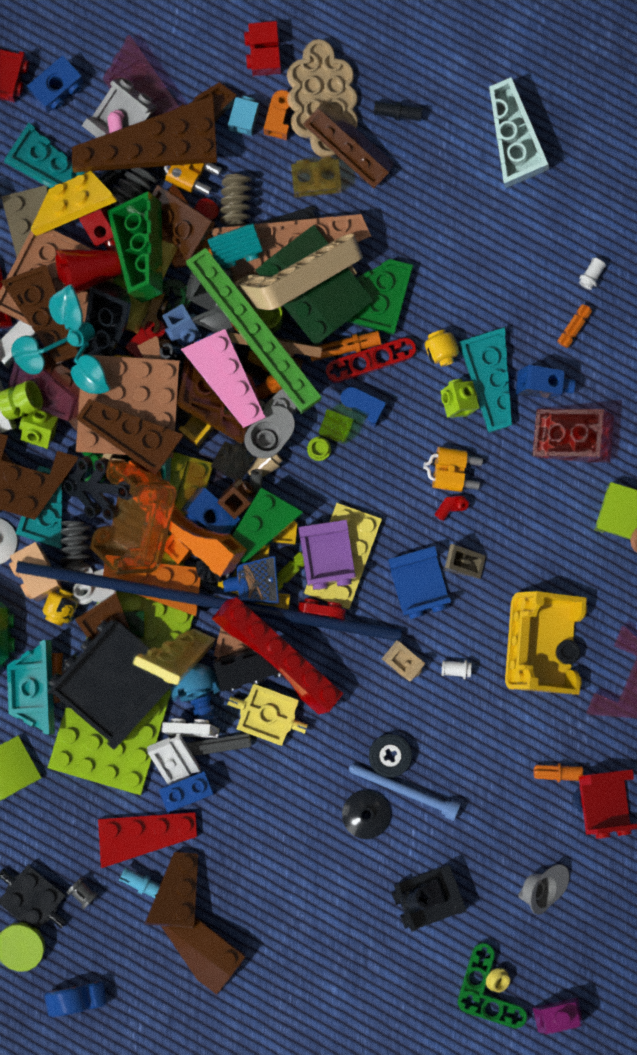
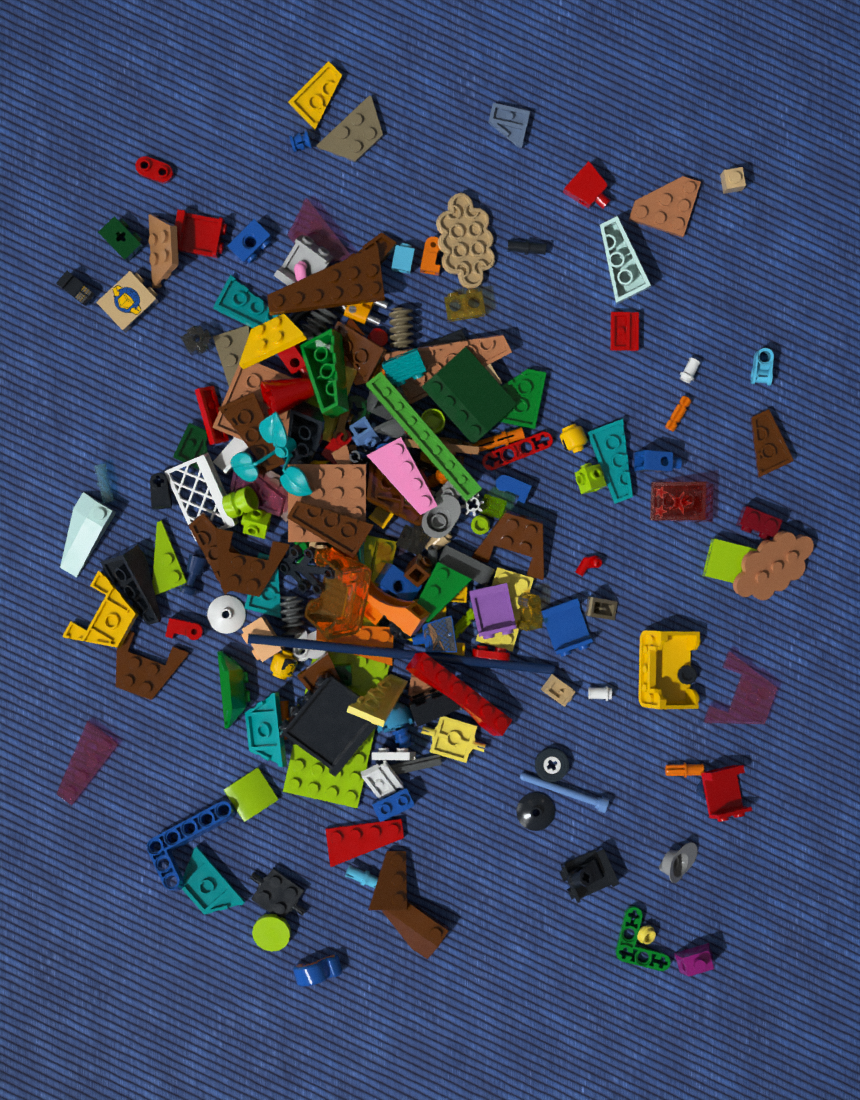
camera: 10 degrees left, 5 degrees up
dark grey bush [66,877,99,910] -> none
tan beam [234,234,363,310] -> none
red piece [244,21,281,76] -> none
reddish brown panel [303,100,394,188] -> none
light orange piece [423,447,483,492] -> none
none -> dark grey beam [437,545,495,587]
none -> white gear [461,494,484,516]
none -> reddish brown wing [472,510,544,580]
none -> clear yellow leg [516,592,543,631]
none -> red torso [563,161,611,209]
none -> red plate [610,312,639,351]
none -> nougat plate [629,176,701,238]

